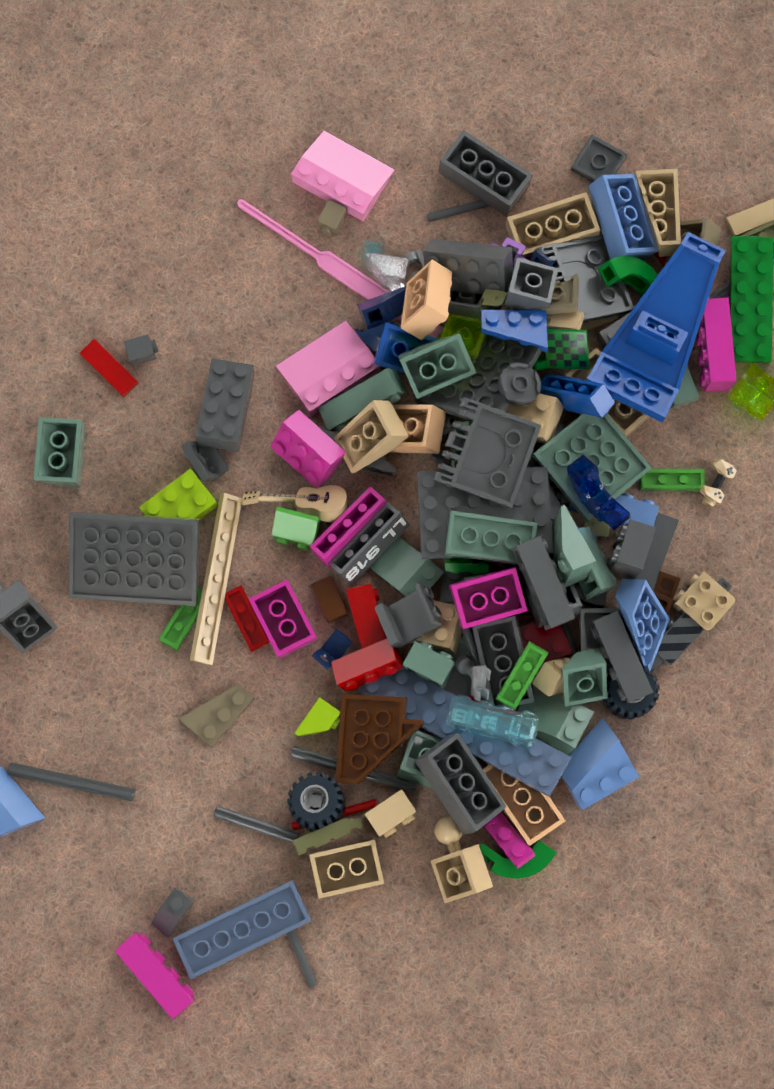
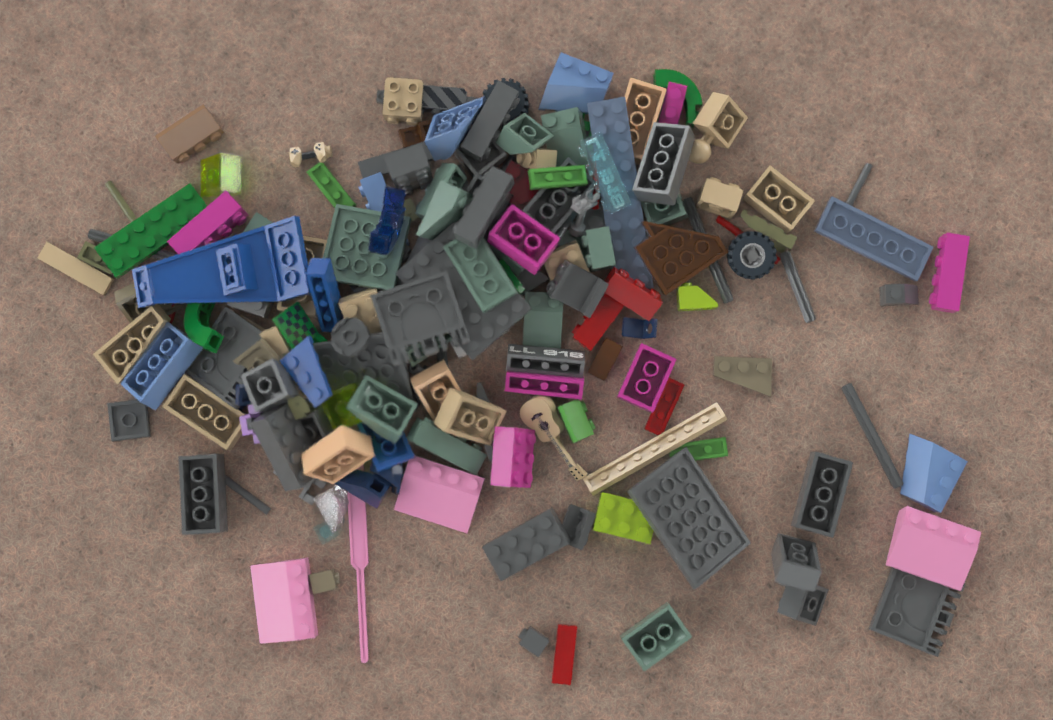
camera: 135 degrees left, 5 degrees up
none -> dark grey brick [791,451,853,538]

